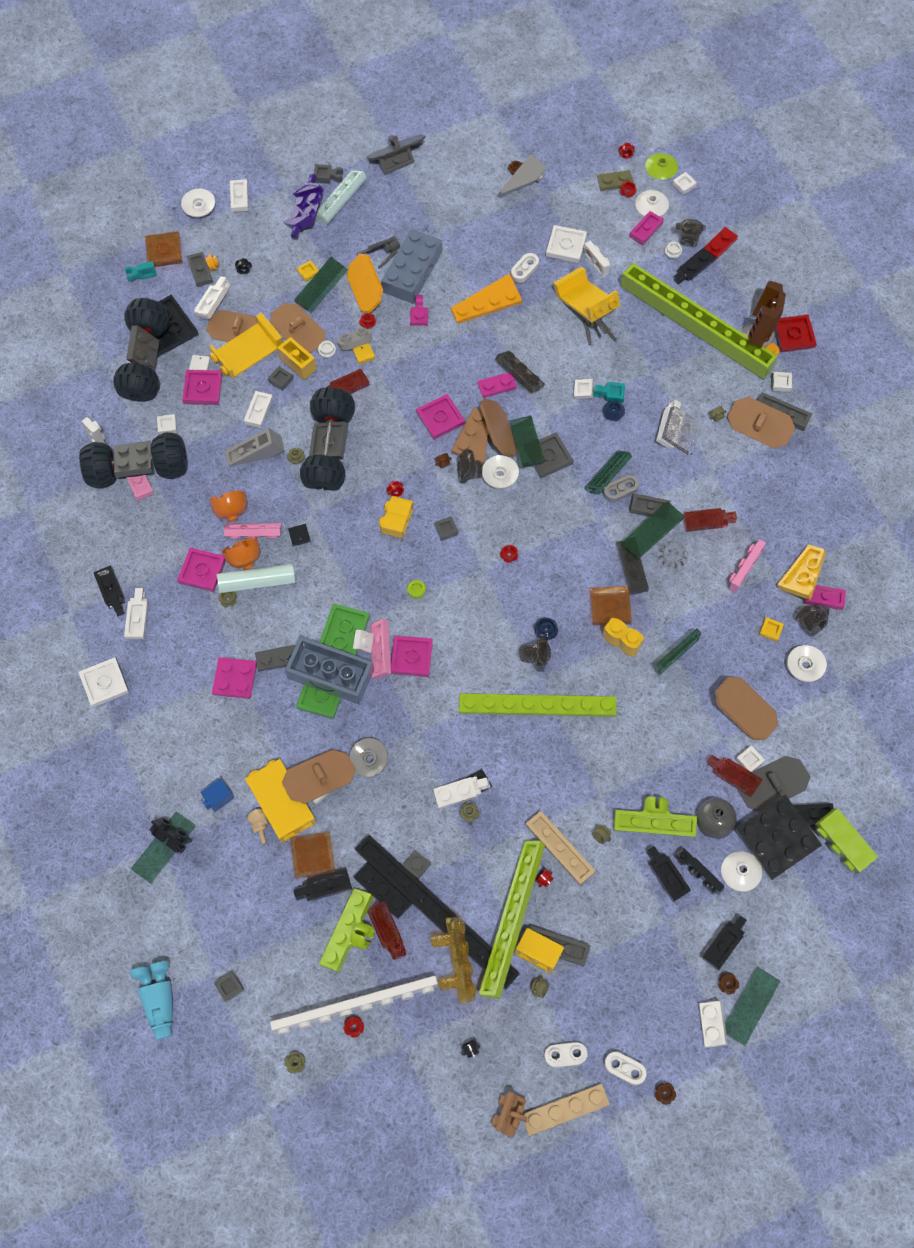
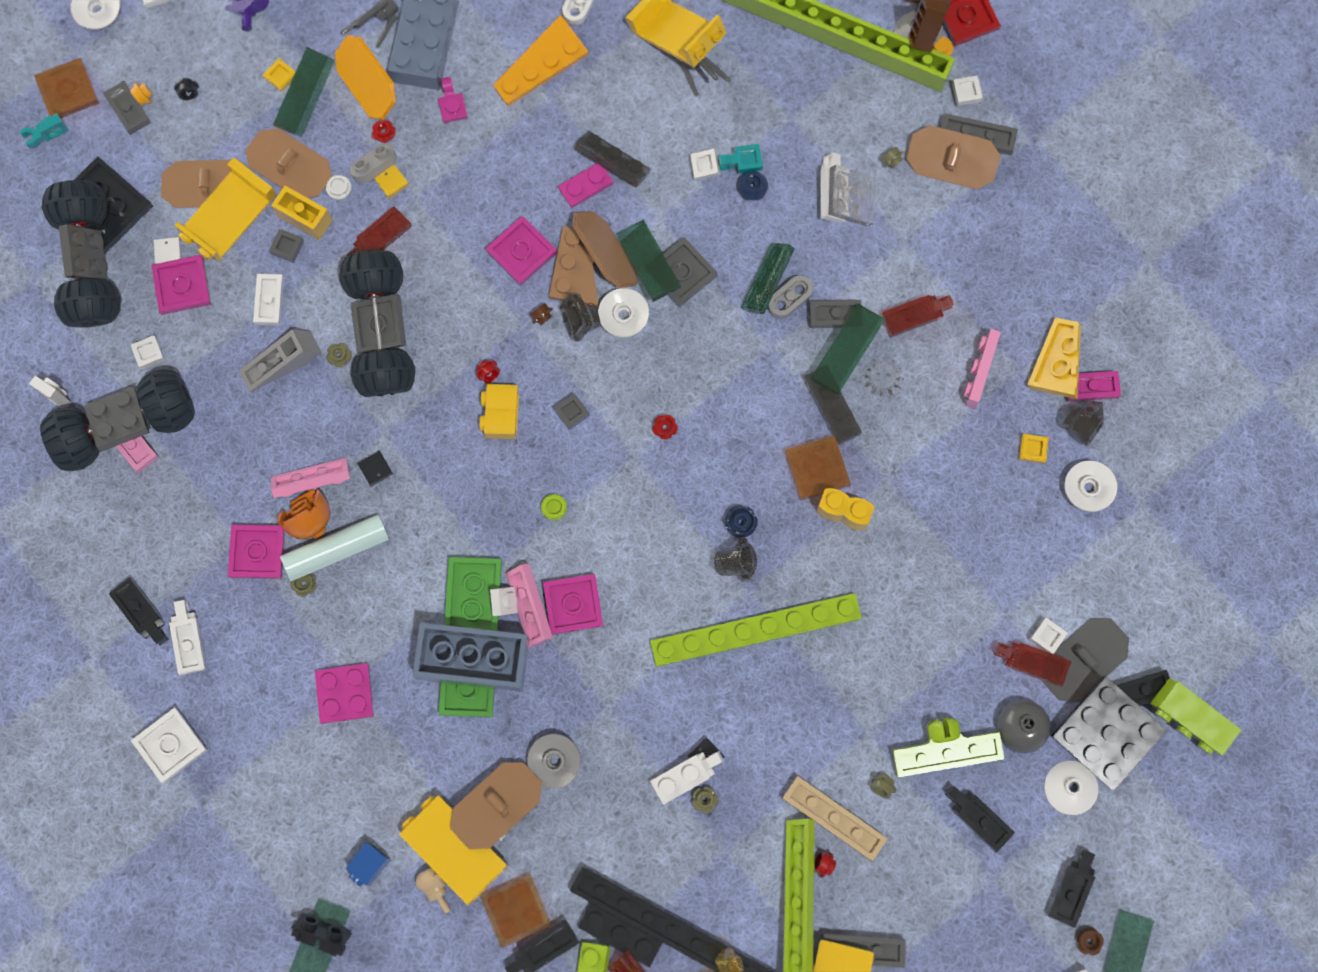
camera: 15 degrees left, 10 degrees up
white hinge [194,276,230,319] -> none
orange cylinder [209,490,248,522] -> none
dark grey plate [255,645,296,672] -> none
dark grey plate [403,851,431,880] -> none
clear green tile [654,628,702,675] -> none
black hinge [675,848,725,896] -> none
medium nougat shield [715,677,778,740] -> none

